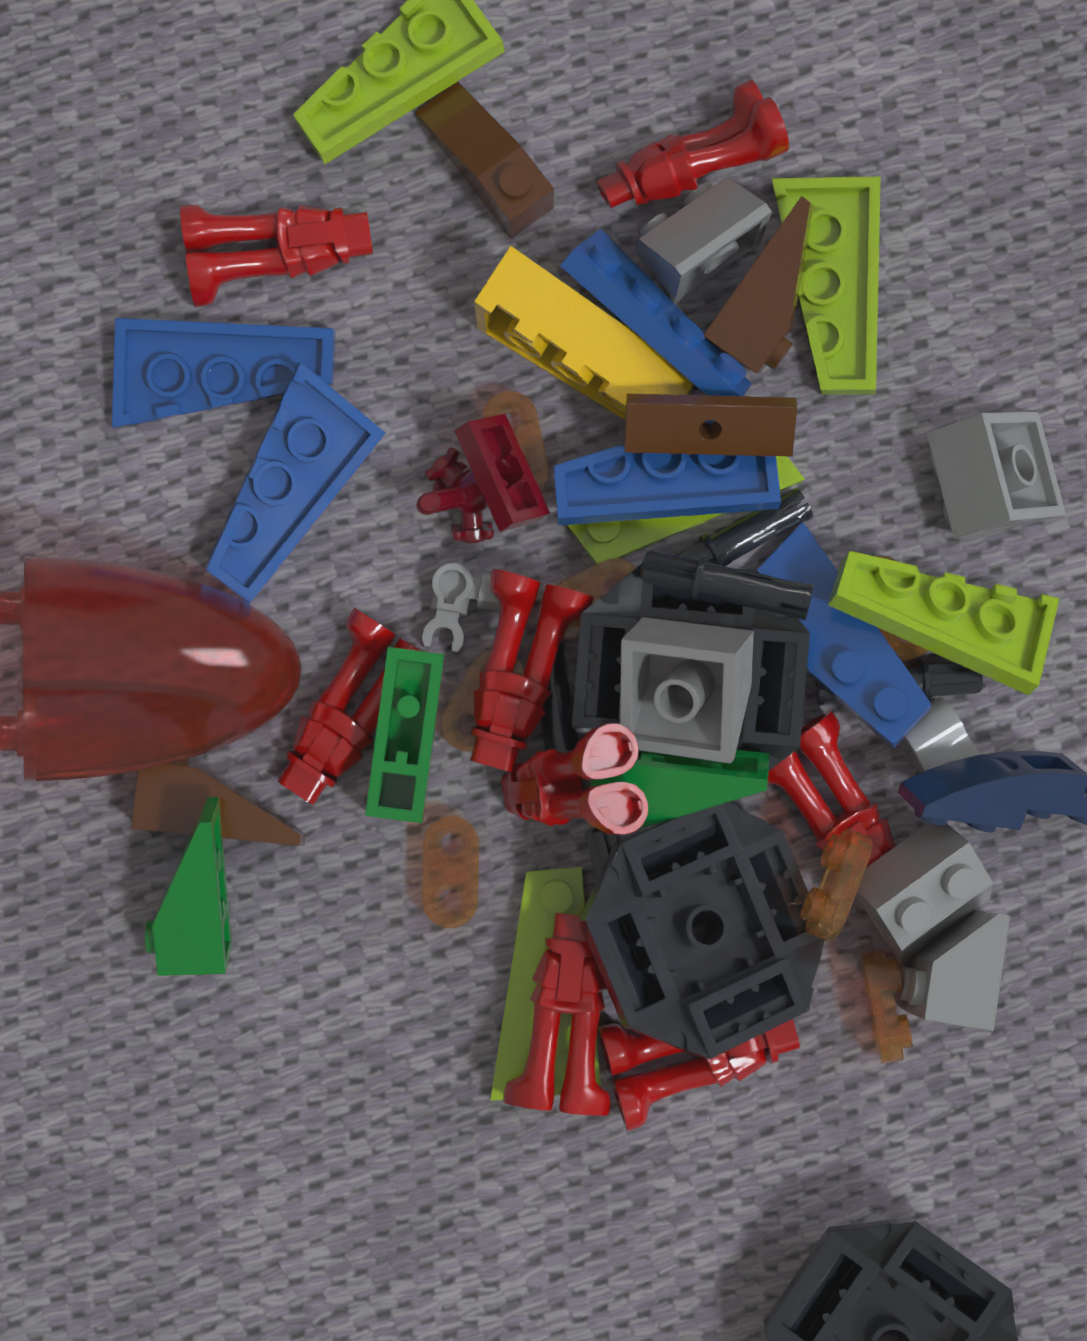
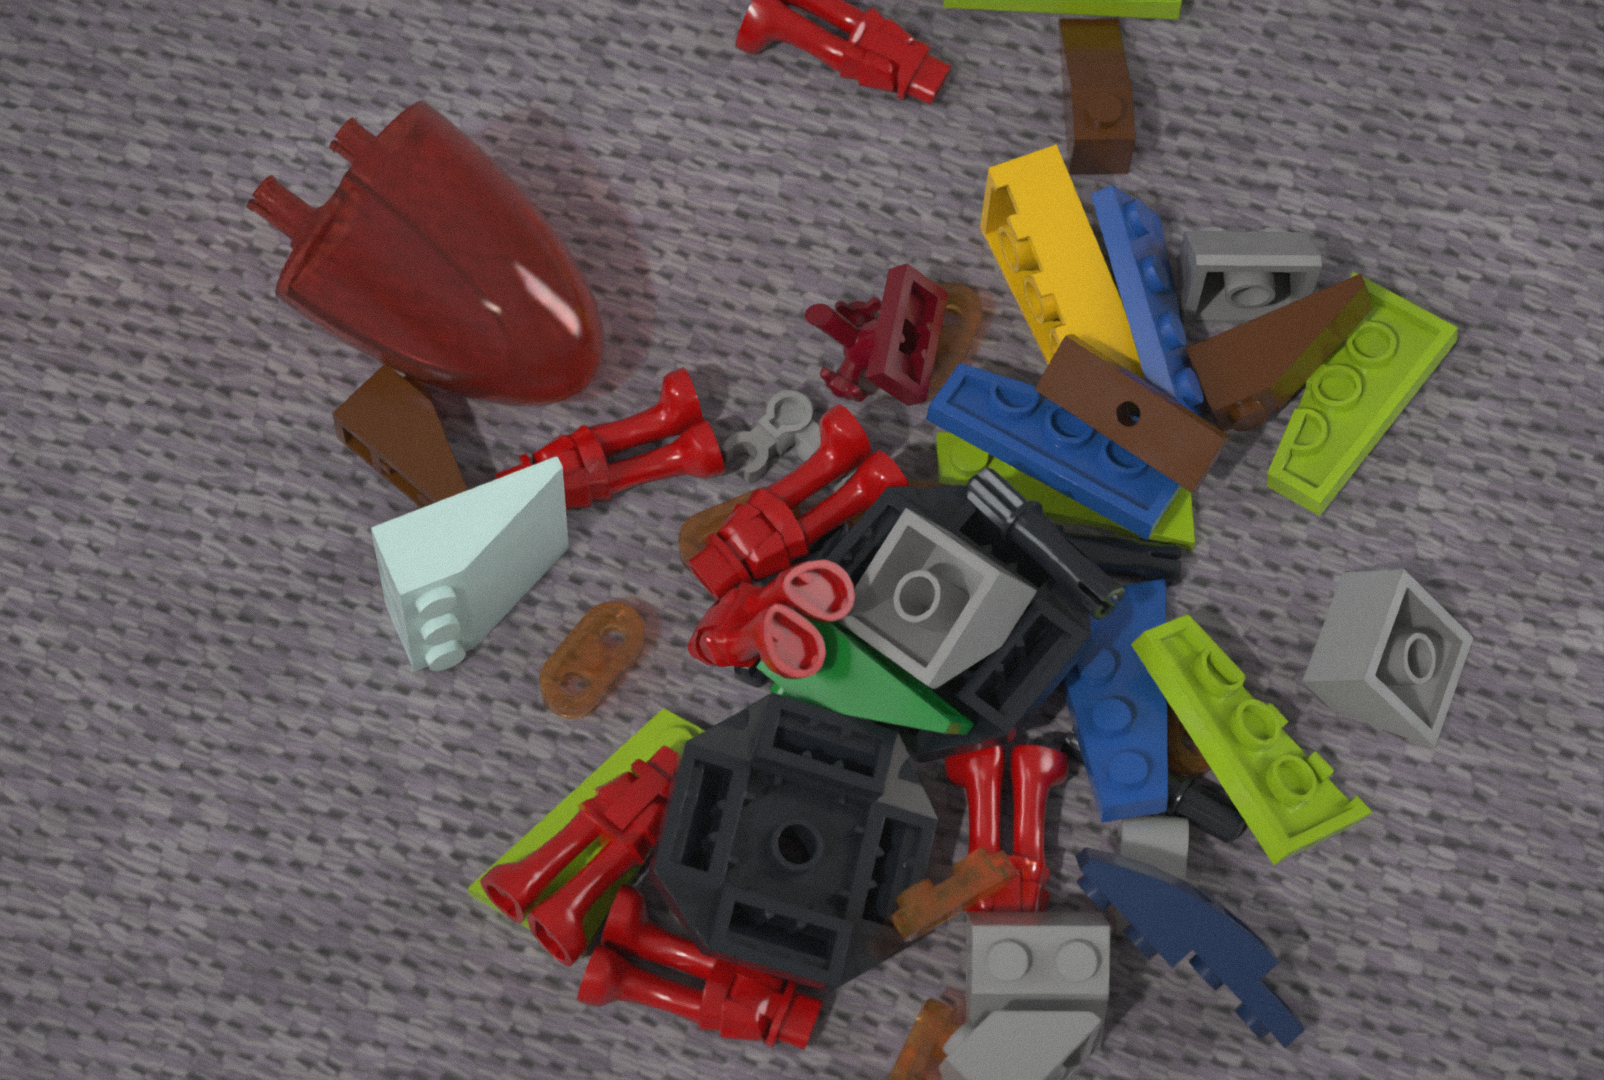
camera: 35 degrees right, 20 degrees down
blue wing [112,318,336,428] -> none
green slope [145,797,232,976] -> none
blue wing [204,362,386,604] -> none
green slope [365,647,444,823] -> none
red piece [596,79,789,209] -> none
none -> light aqua slope [371,456,569,672]

